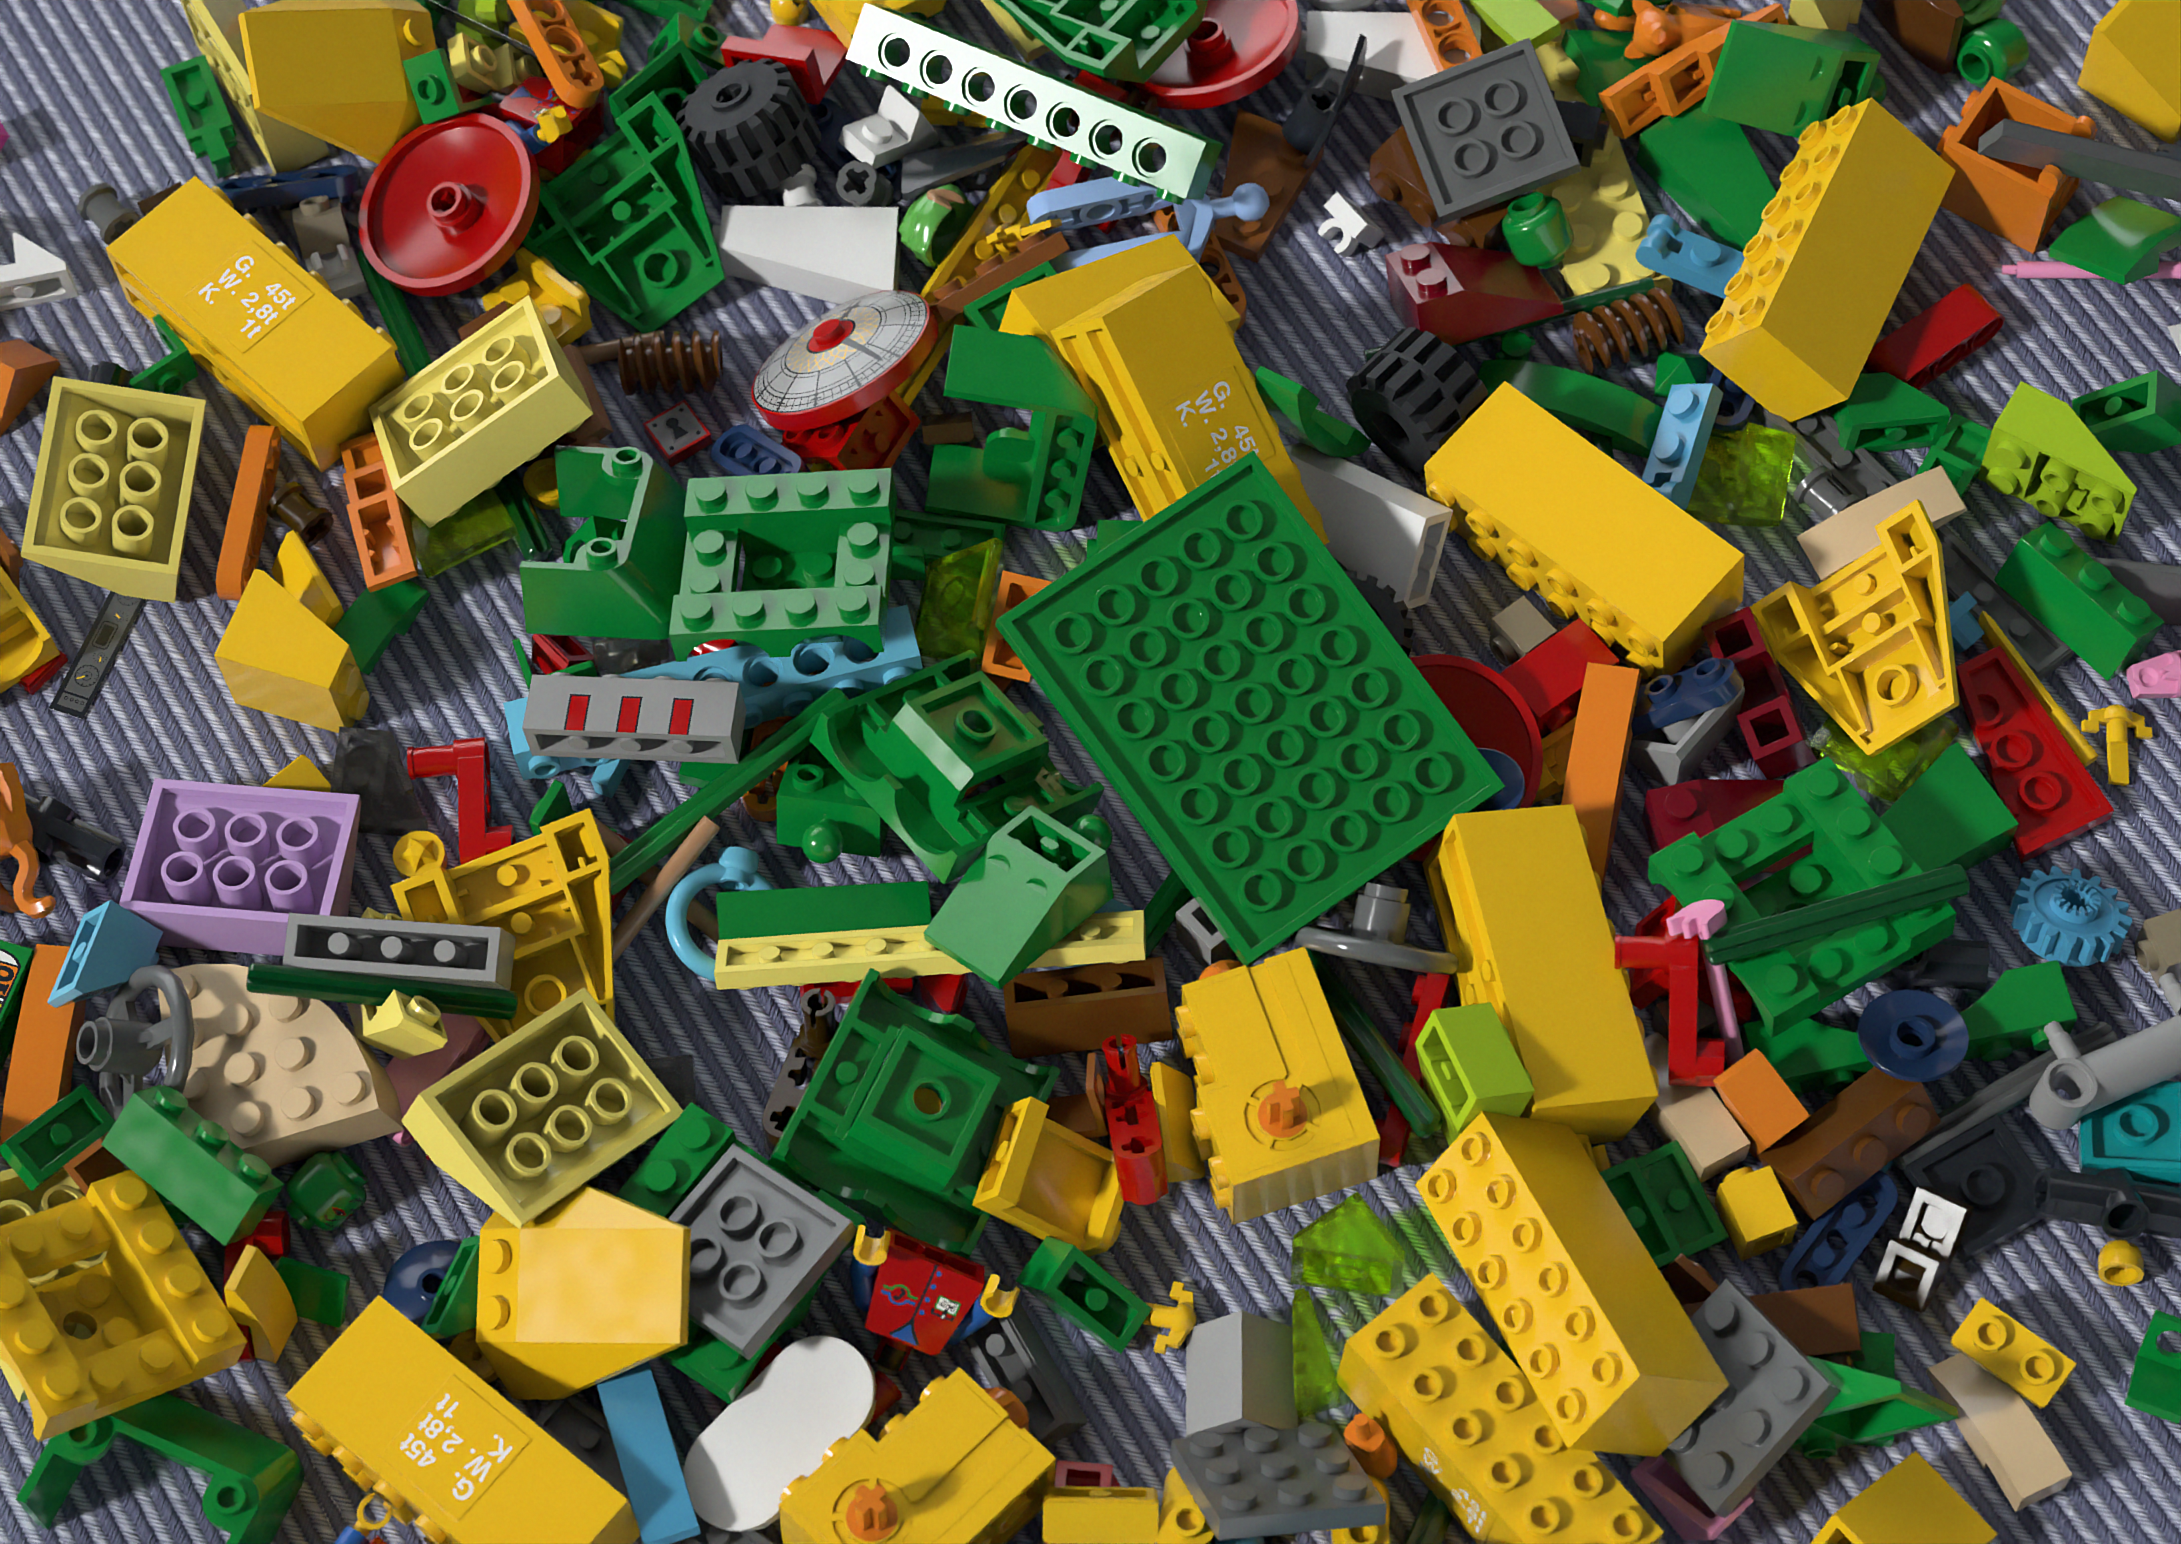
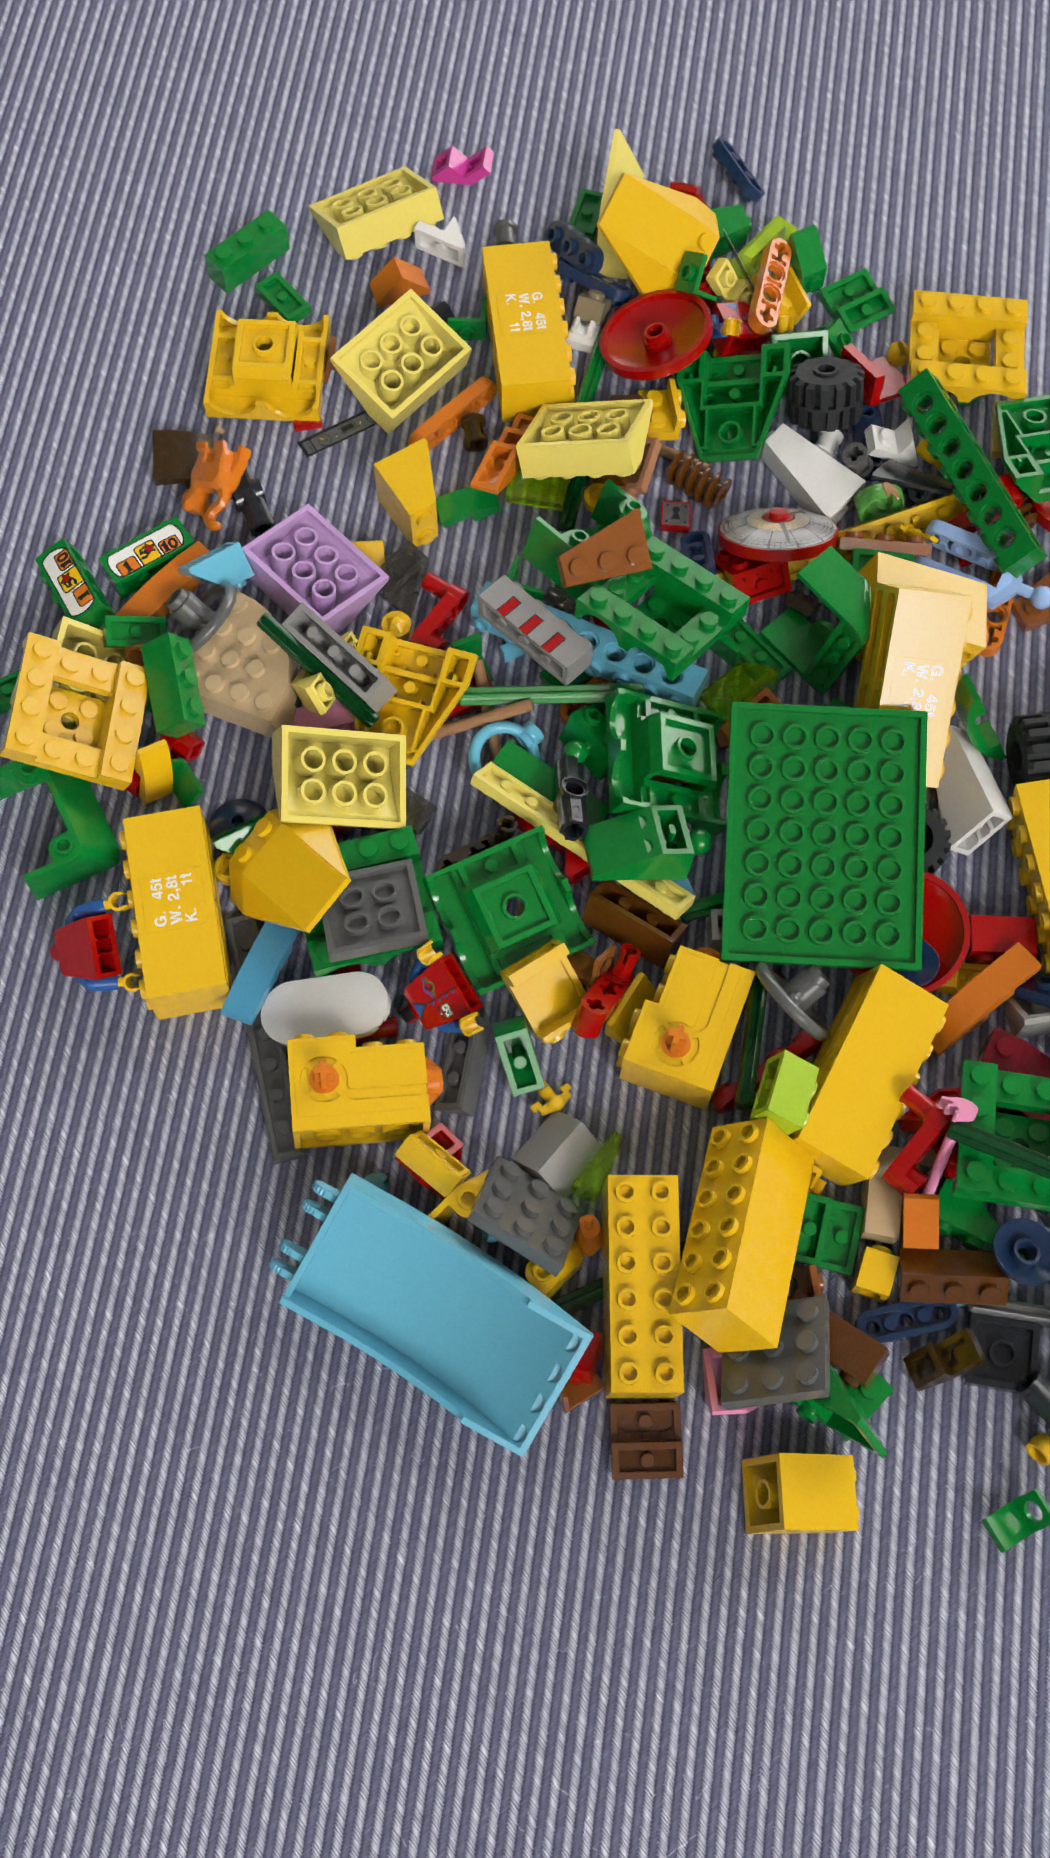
camera: 35 degrees right, 5 degrees up
yellow slope [272,530,345,630] -> none
green head [286,1150,368,1231] -> none
red slope [531,634,598,675] -> none
clear neon green slope [1291,1191,1405,1299] -> none
dark tan plate [1489,595,1557,667] -> none
tan slope [1926,1353,2072,1512] -> none
yellow bracket [1951,1296,2077,1408] -> none
none -> dark blue plate [545,220,604,275]
none -> black piece [553,755,589,841]
none -> dark orange wing [556,507,652,588]

